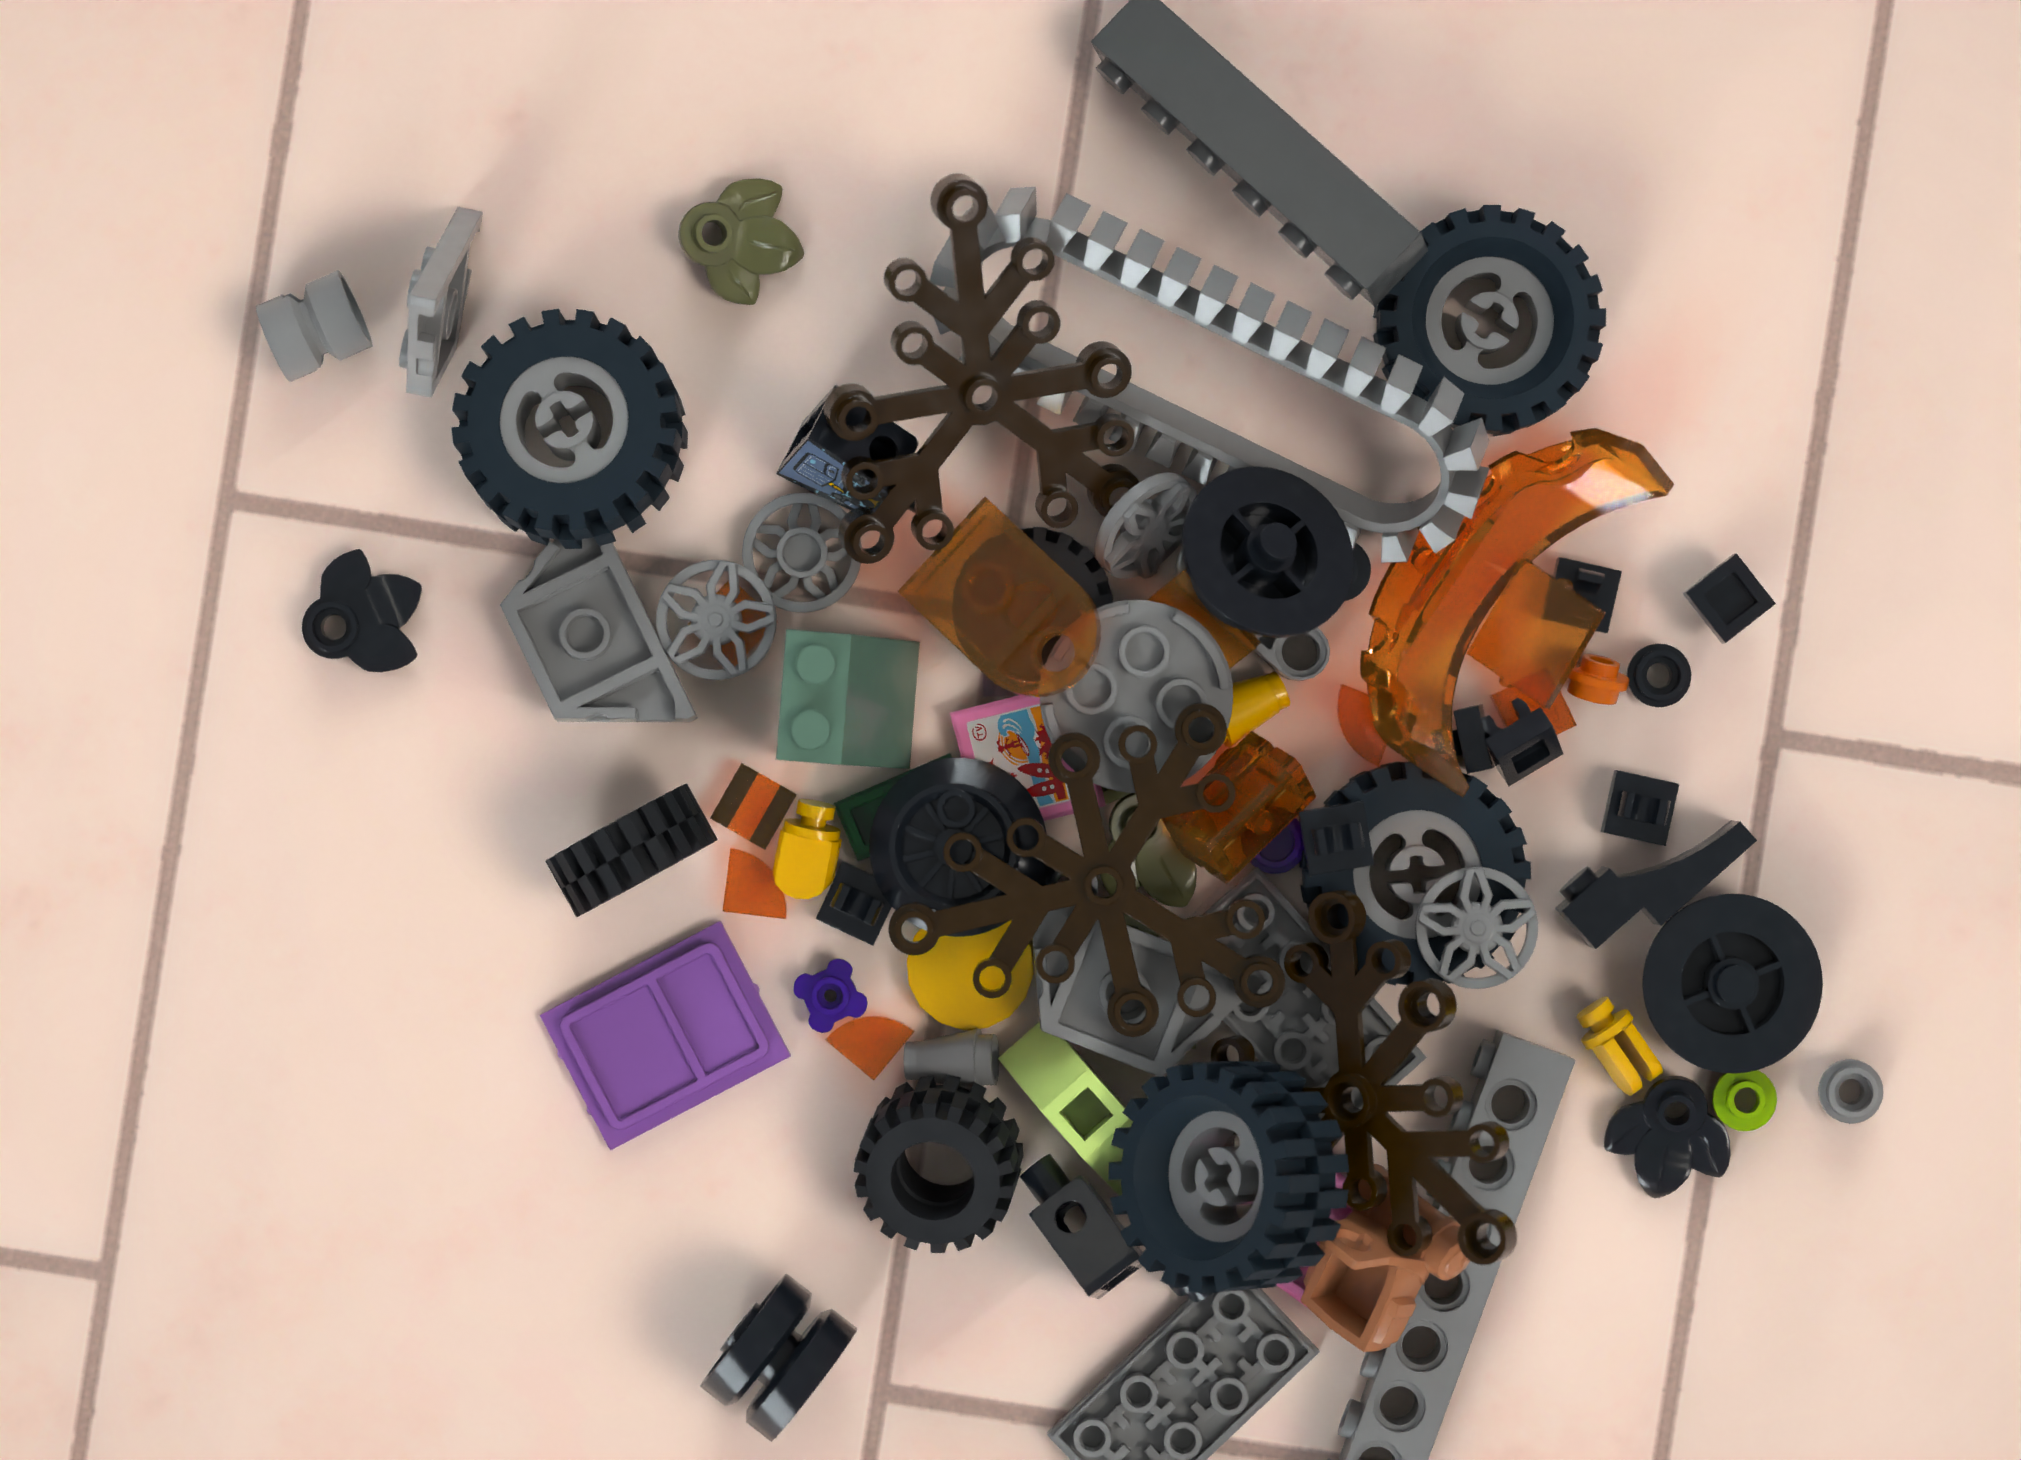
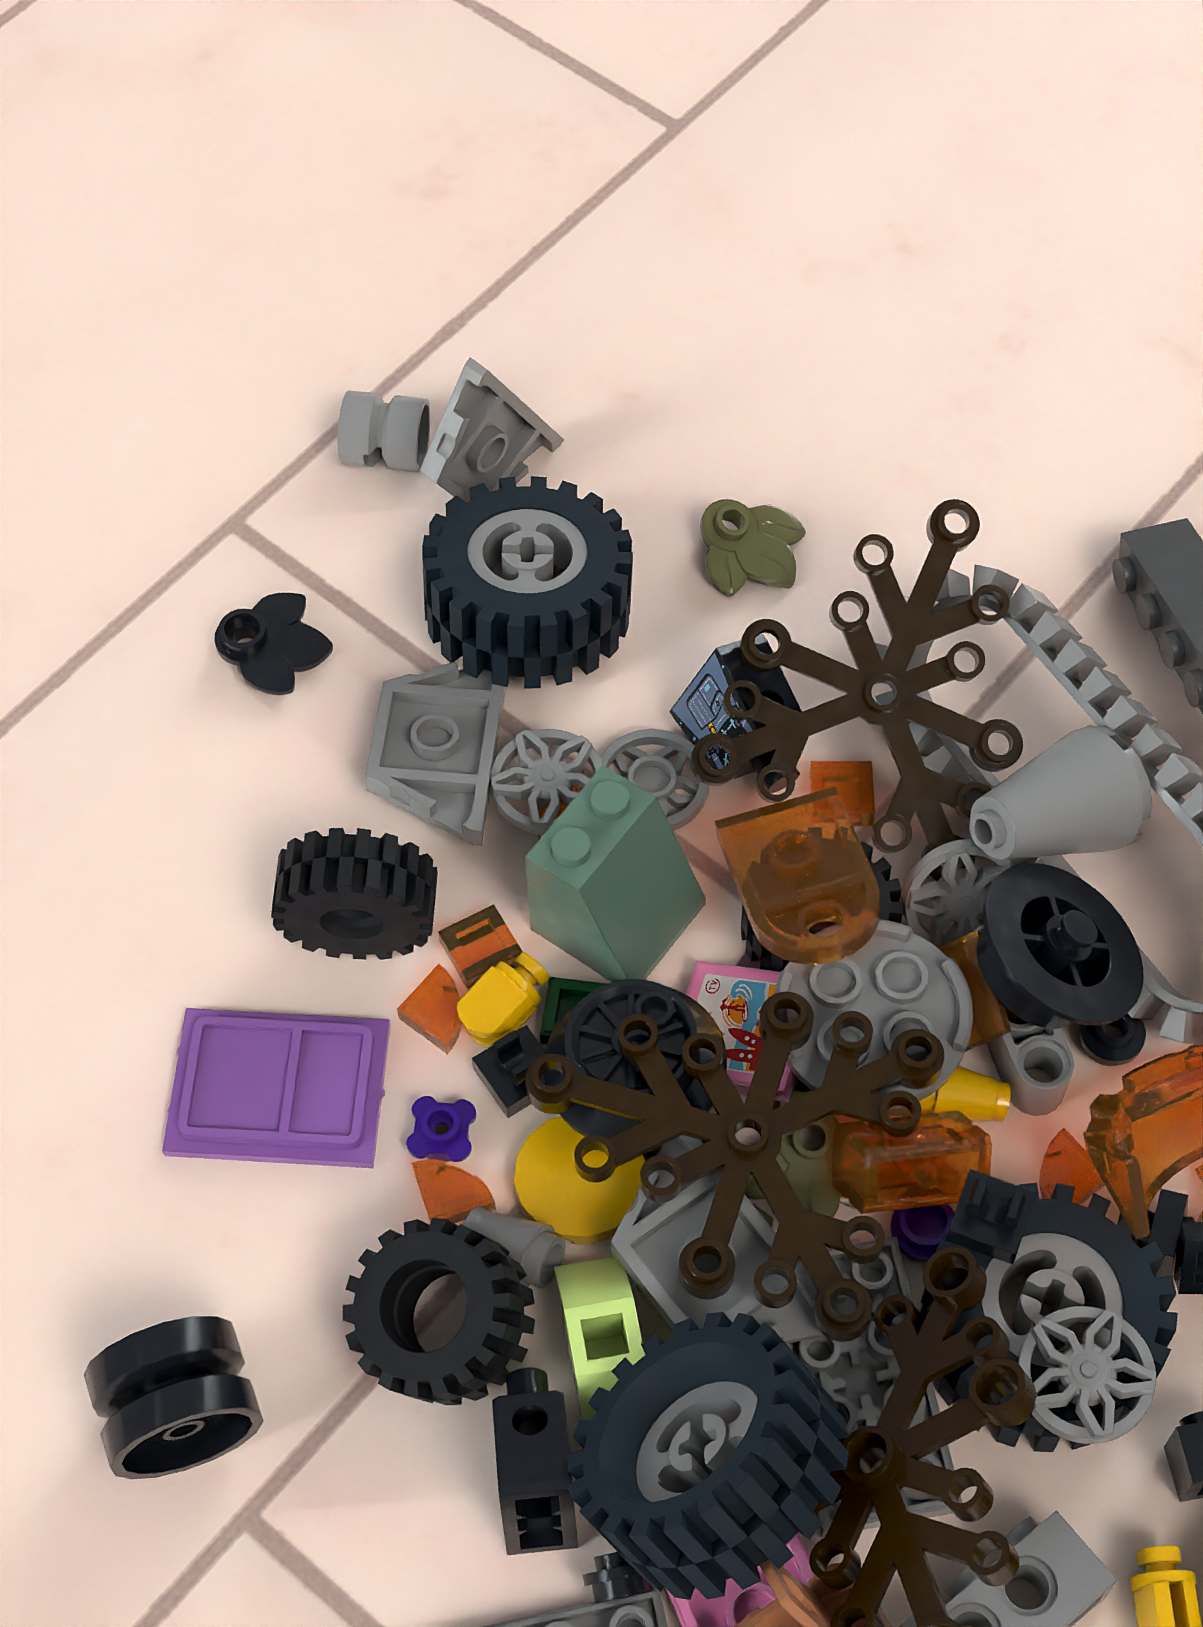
camera: 30 degrees right, 30 degrees down
none -> clear orange tile [809,761,875,827]
none -> light grey cone [969,725,1152,860]

